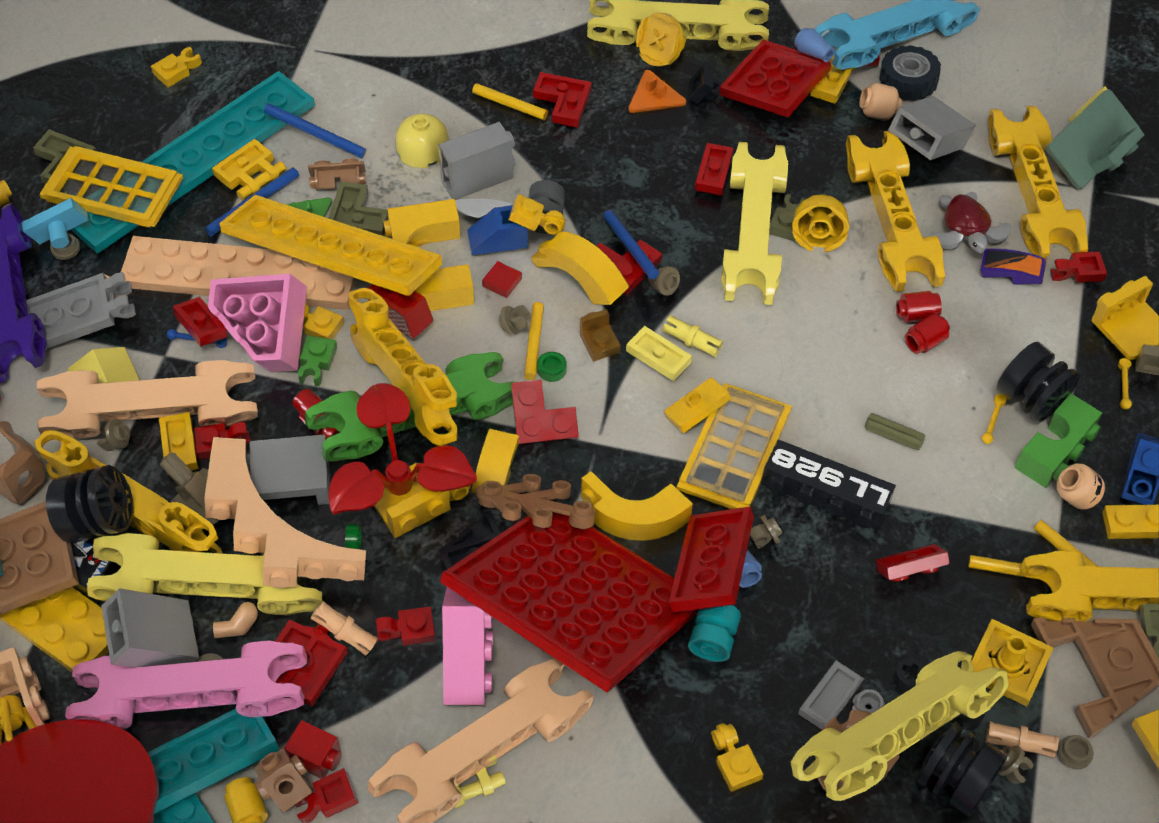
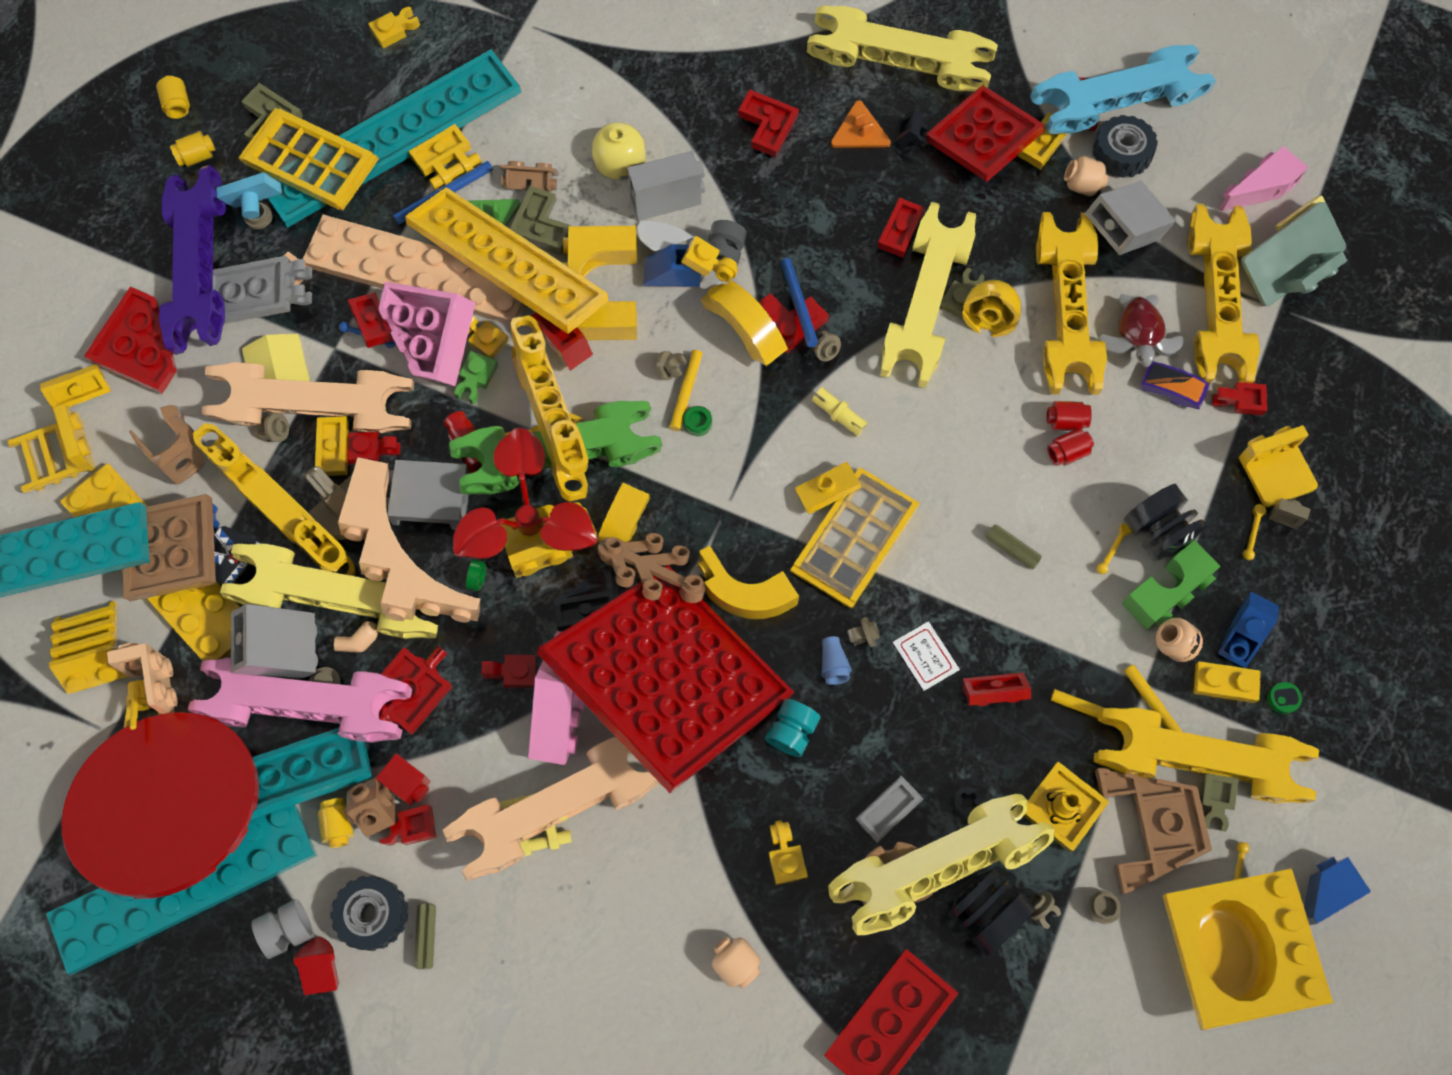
camera: 10 degrees right, 15 degrees up
black wheel [46,465,134,544] -> none
blue bar [264,103,366,159] -> none
light nougat pin [310,601,378,656] -> none
yellow bar [472,83,548,120] -> none
red tile [482,261,522,298] -> none
red plate [511,379,579,444] -> none
pearl gold bracket [580,309,621,362] -> none
light yellow plate [626,326,692,382] -> none
yellow tile [636,13,687,67] -> none
red plate [668,506,754,612] -> none
black brick [761,439,896,530] -> none
medium blue cone [794,28,835,62] -> none
light grey plate [852,689,885,713] -> none
light nougat pin [985,721,1059,758] -> none
none -> white sticker [893,621,960,691]
none -> bright pink slope [1219,146,1308,211]

